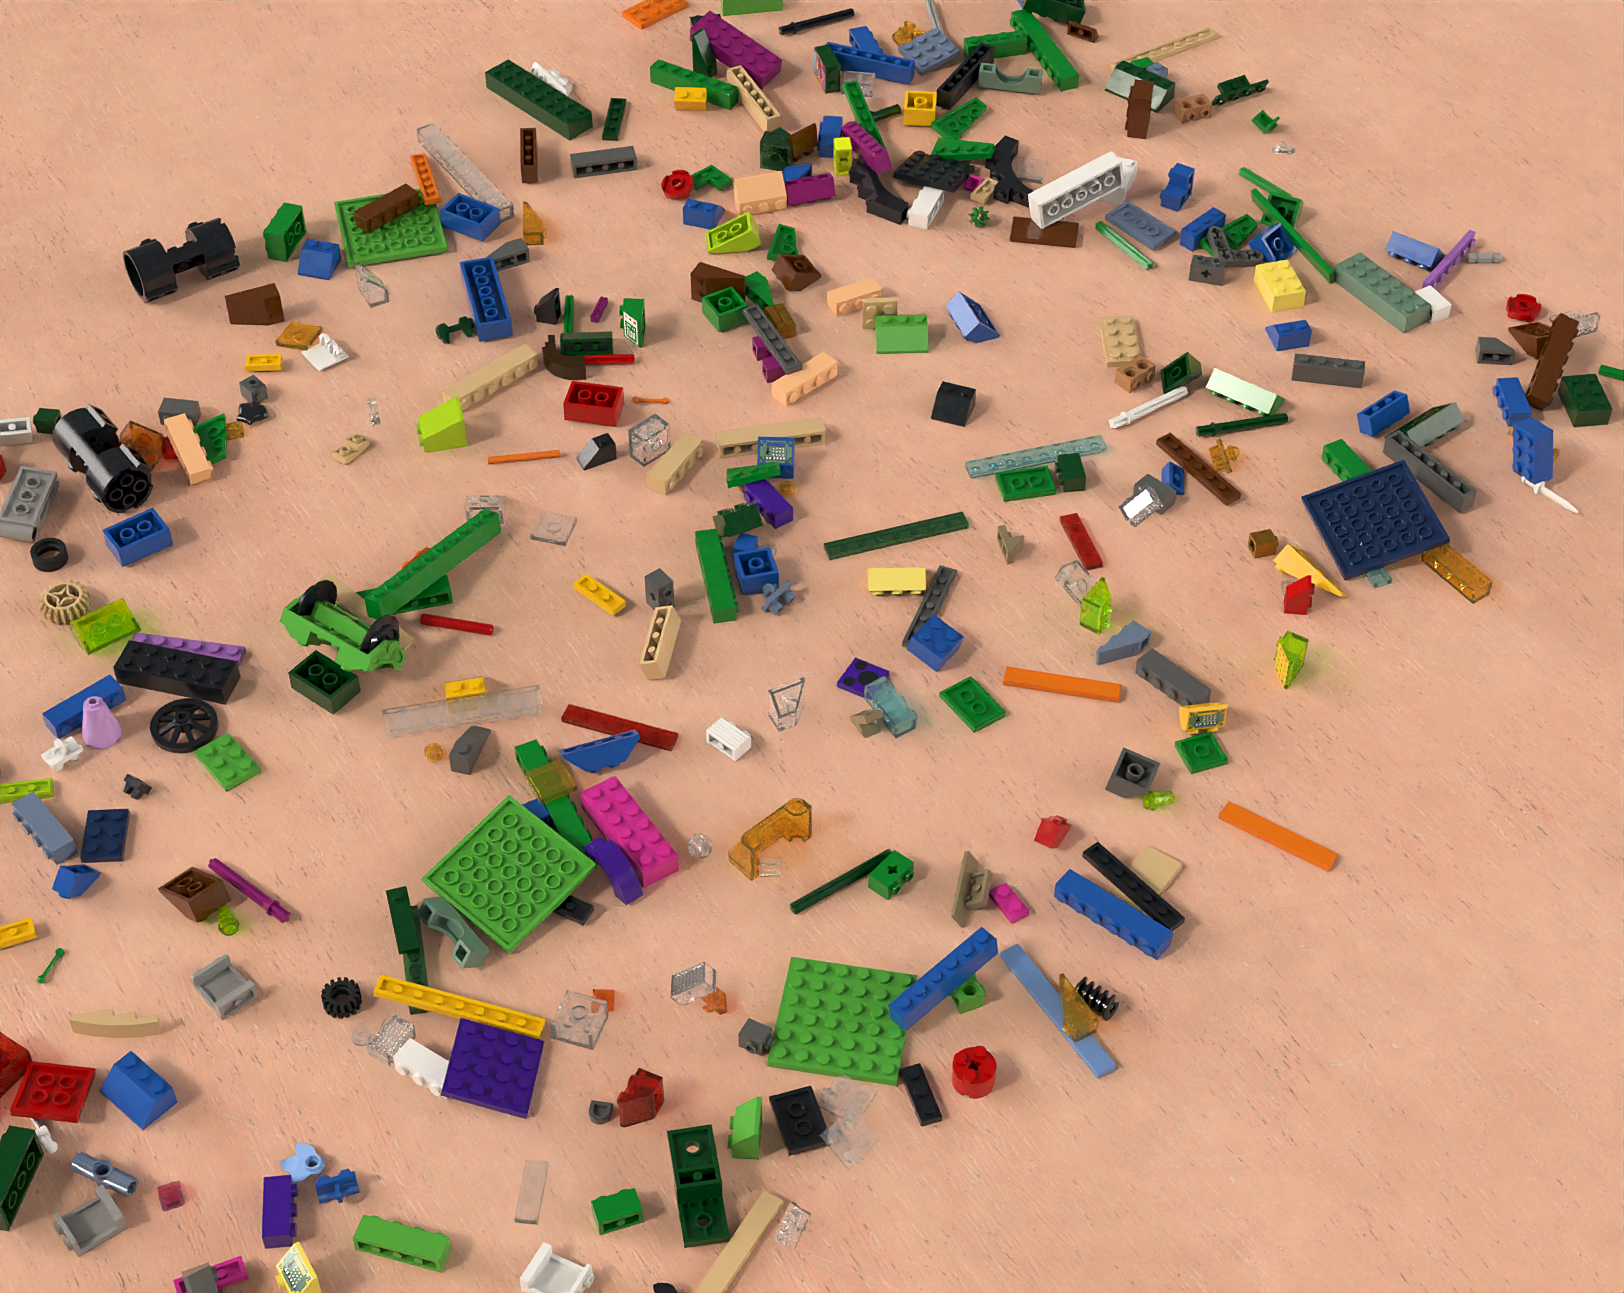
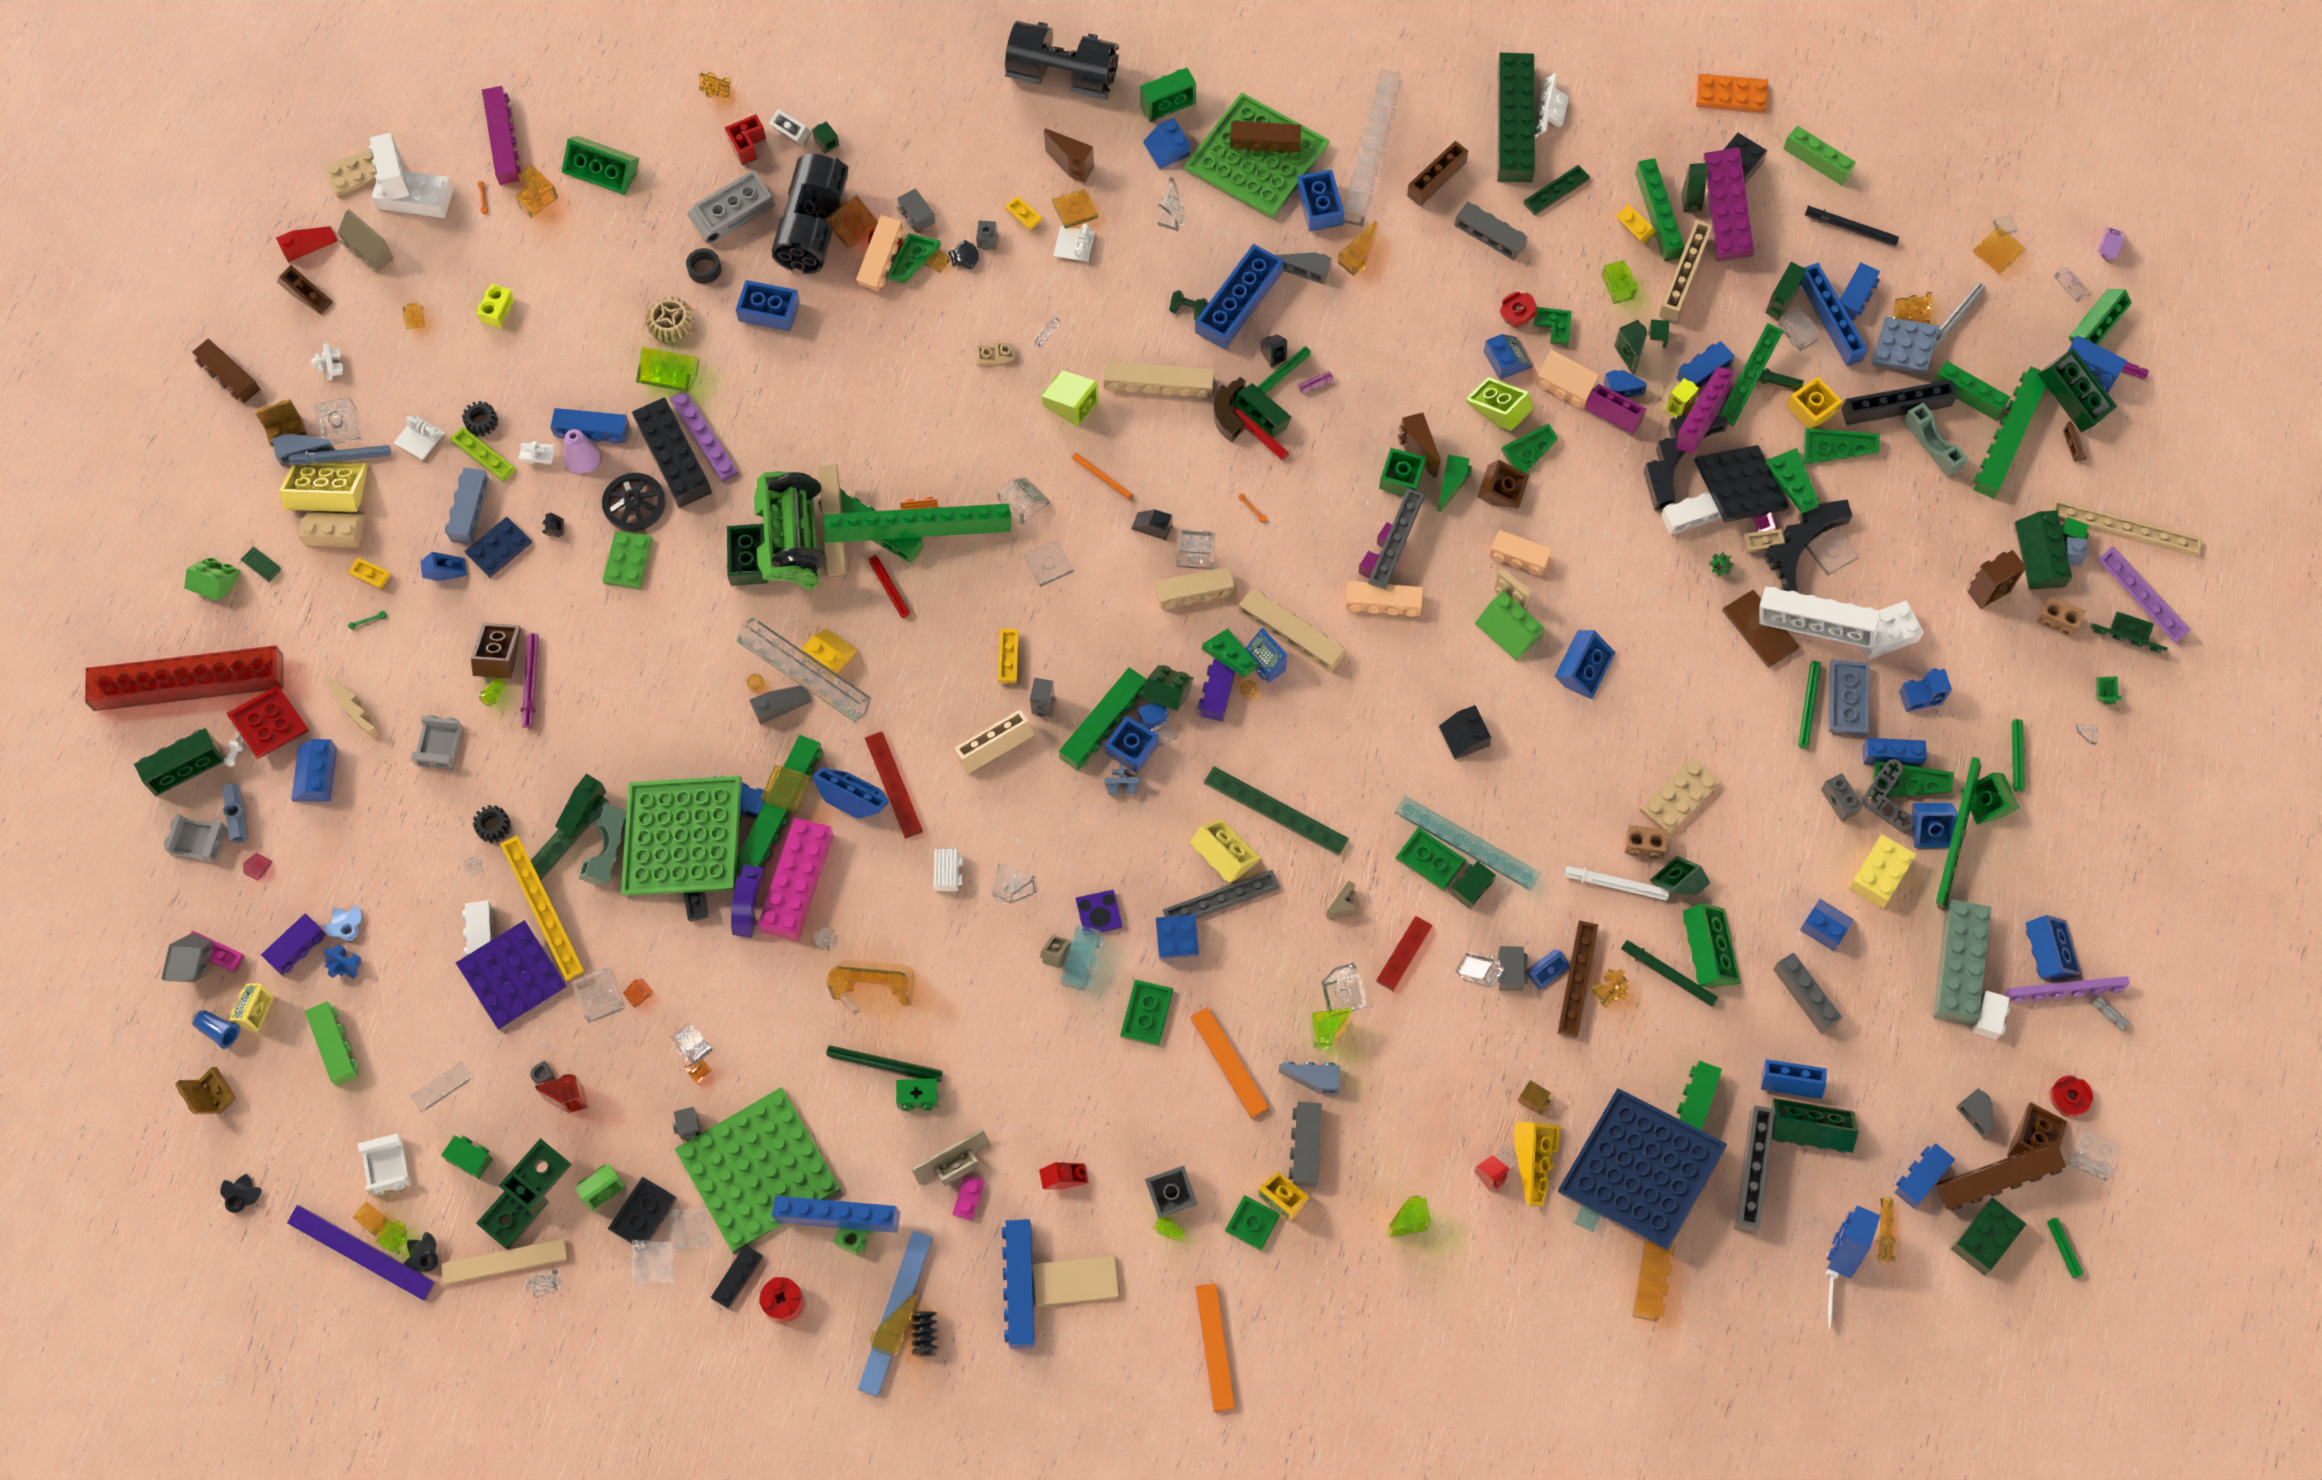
camera: 50 degrees right, 20 degrees up
clear brick [367,1014,416,1066] -> none
orange tile [410,153,441,205] -> none
red brick [563,381,624,426] -> none
green slope [619,298,646,348] -> none
pearl gold brick [764,303,796,339] -> none
reddish brown slope [778,123,818,163] -> none
black plate [1082,842,1185,931] -> none
none -> clear neon green brick [1602,260,1638,304]
none -> medium lavender plate [2098,547,2191,643]

